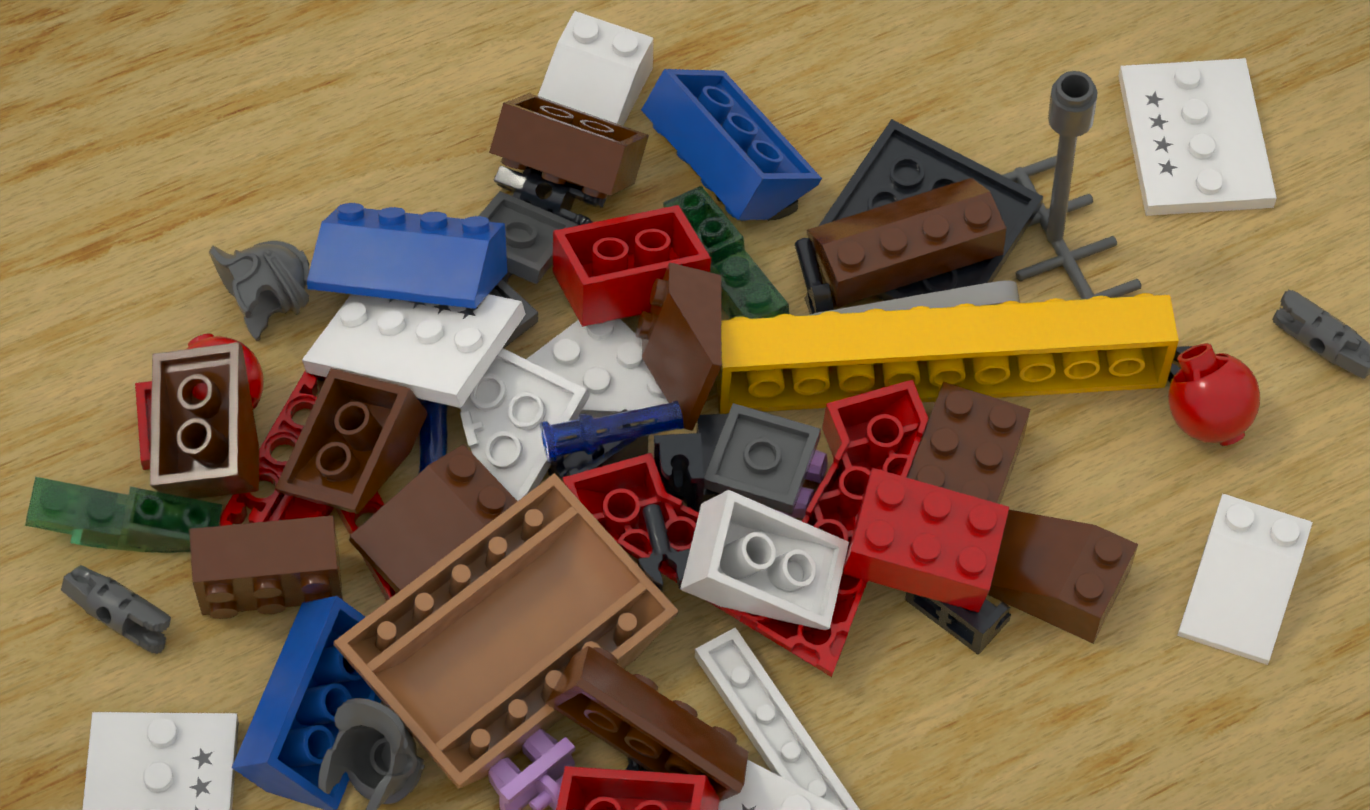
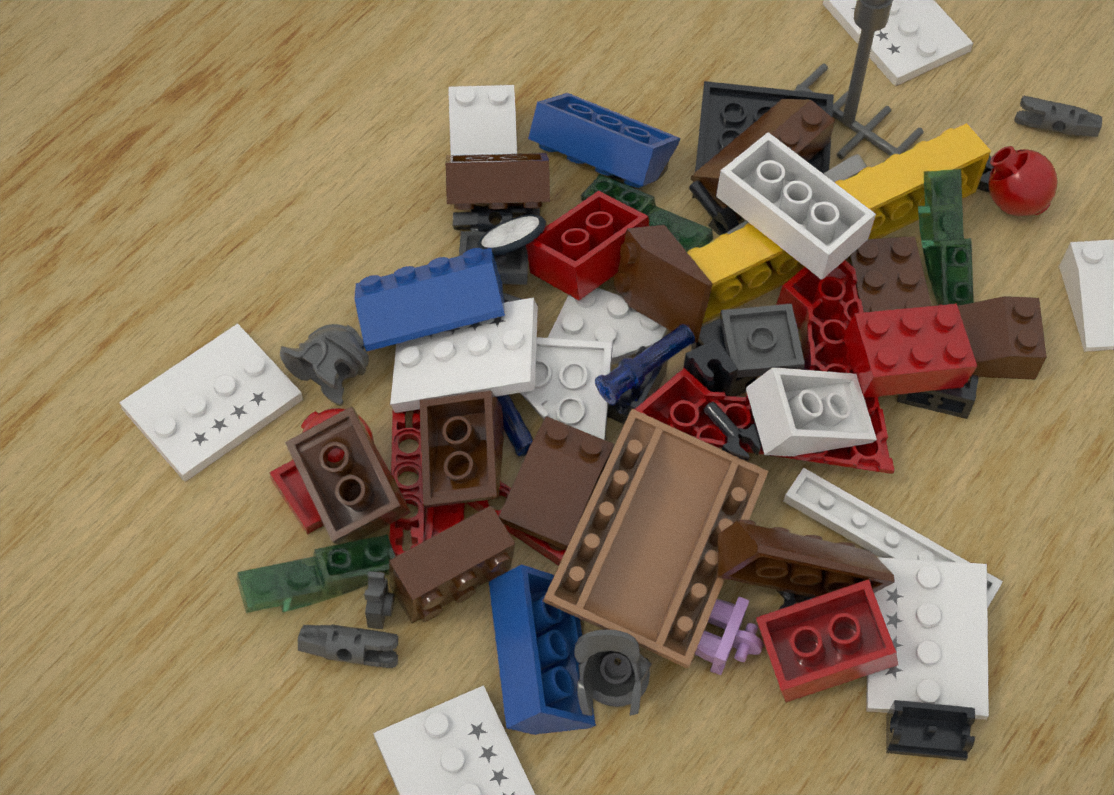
camera: 25 degrees left, 0 degrees up
none -> white plate [119,324,303,482]
none -> dark grey plate [364,571,395,629]
none -> white wheel [477,215,546,255]
none -> white brick [716,132,876,280]
none -> clear green slope [918,169,974,306]

